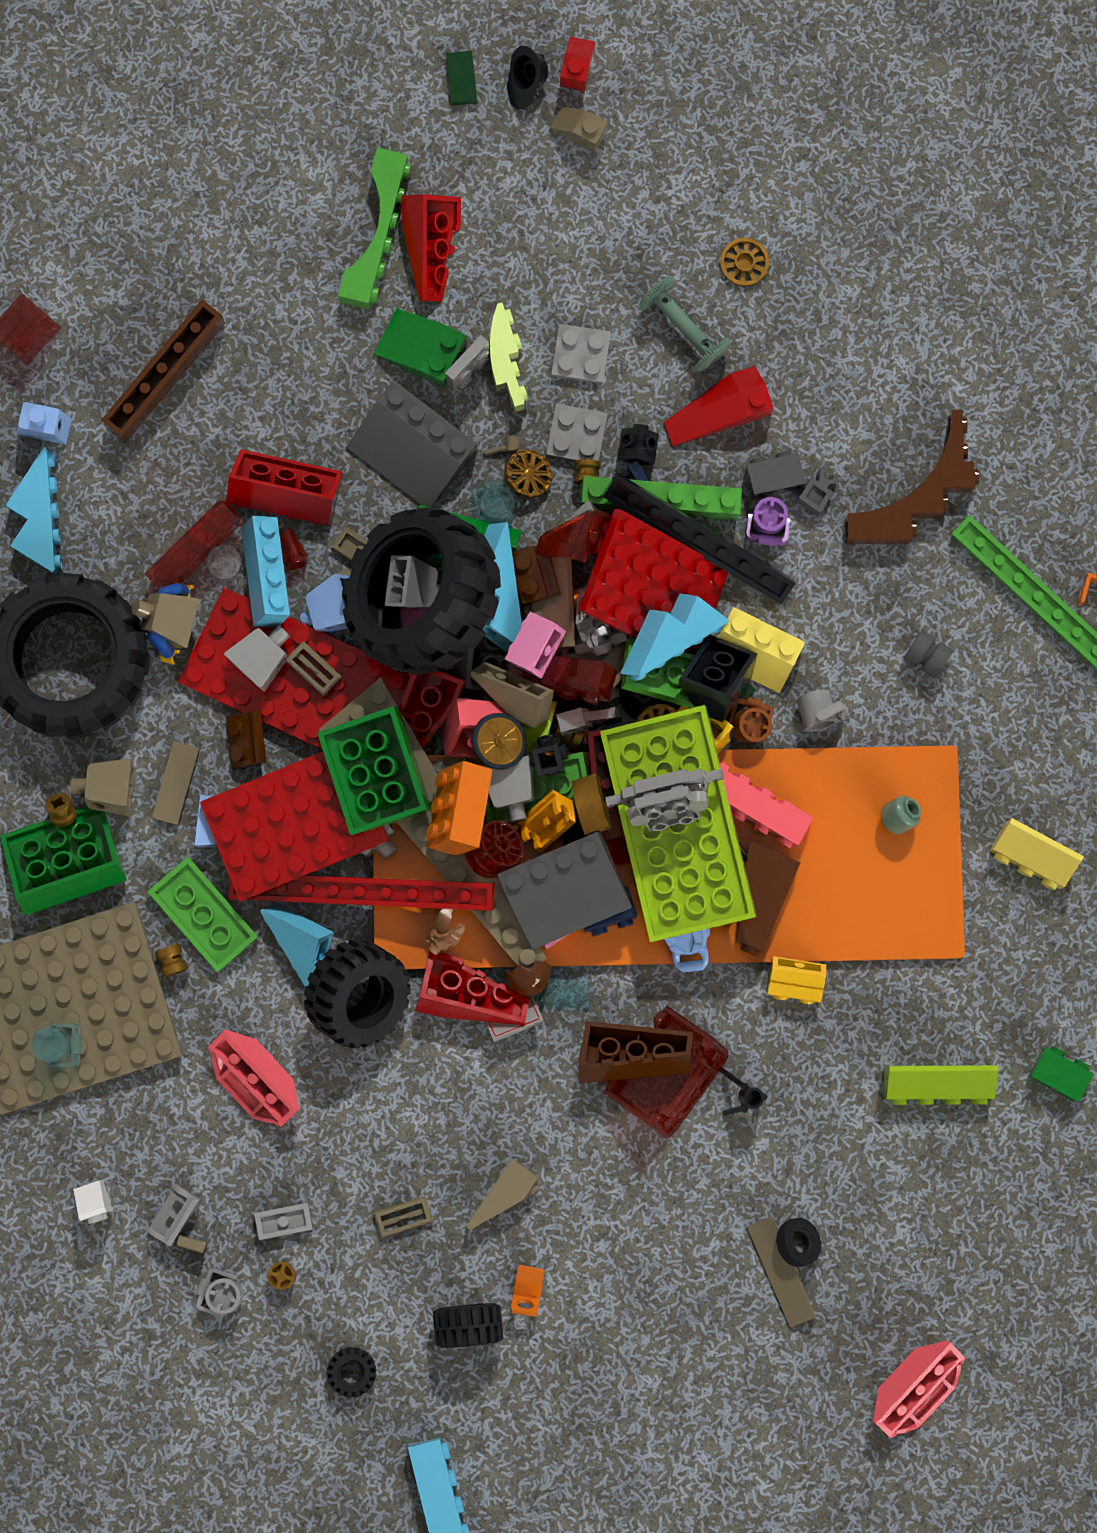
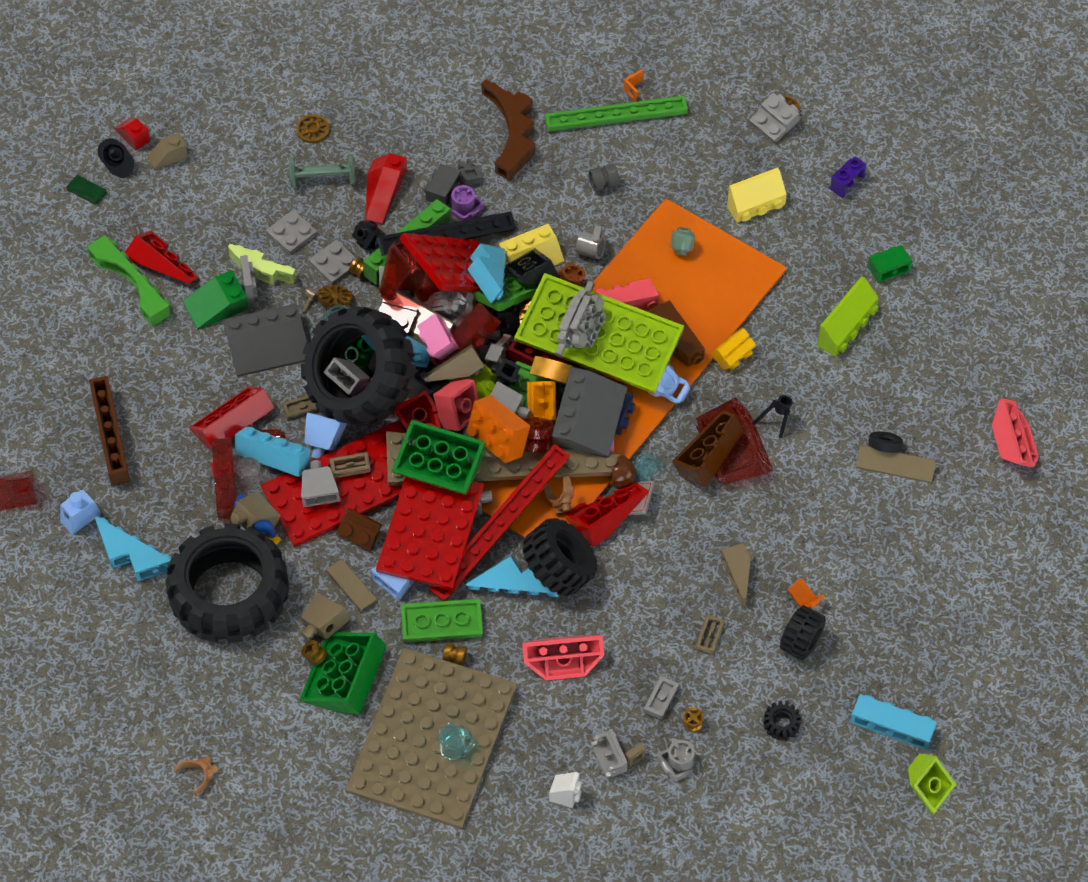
camera: 50 degrees left, 25 degrees down
pearl gold wheel [472,713,527,770] -> none

